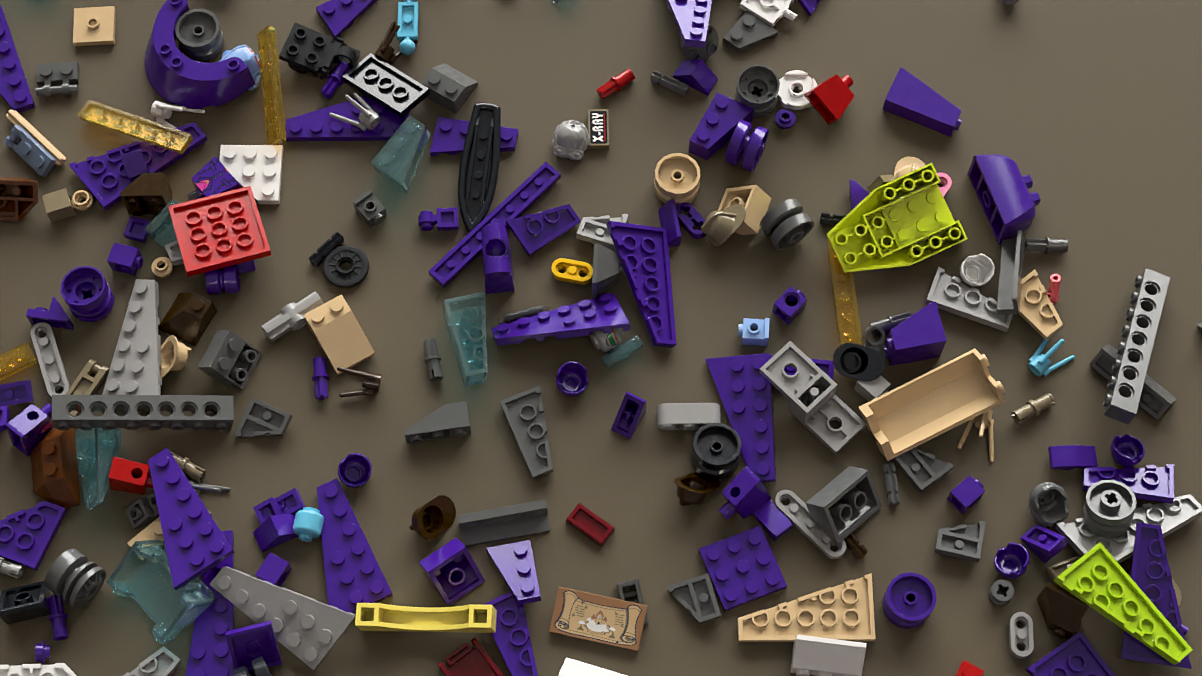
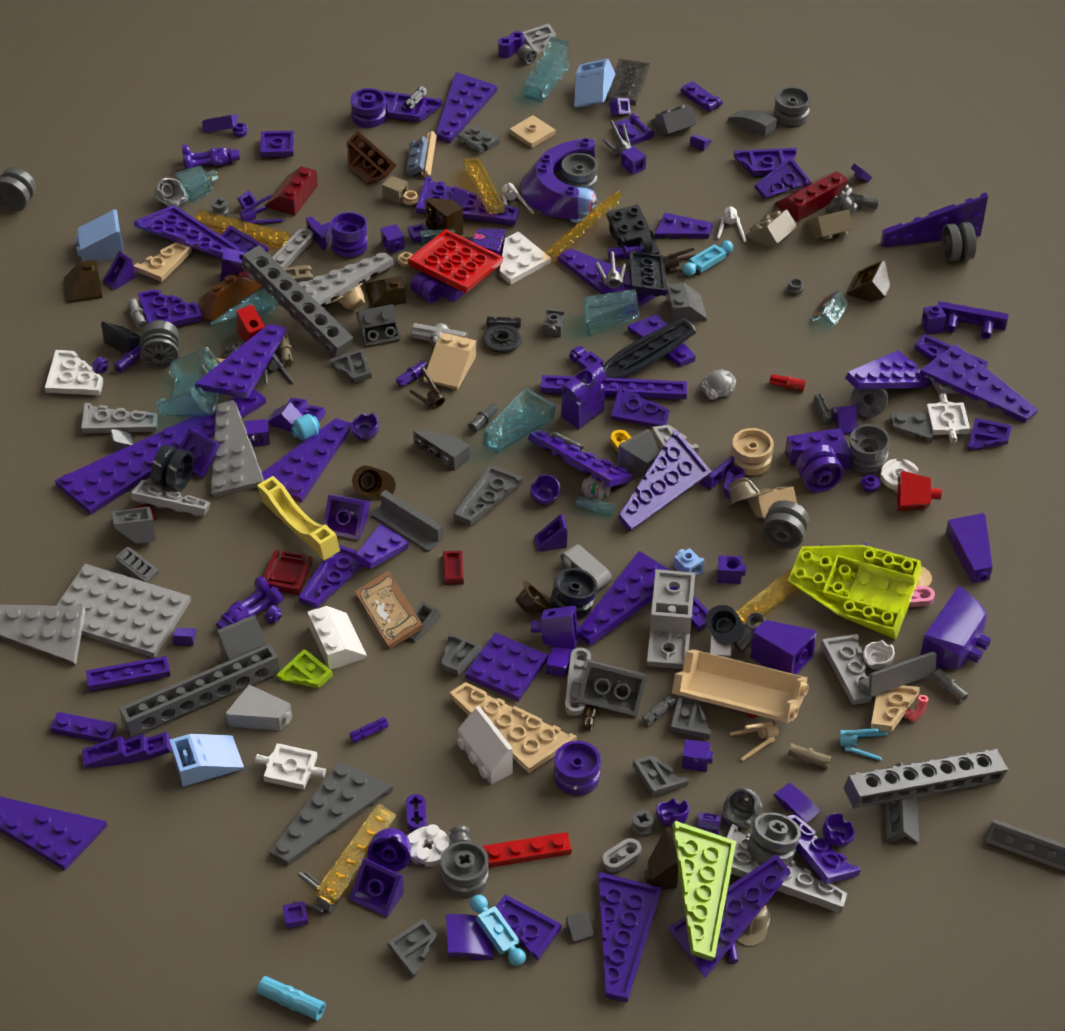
camera: 50 degrees right, 20 degrees down
tile [588,109,609,149] -> none

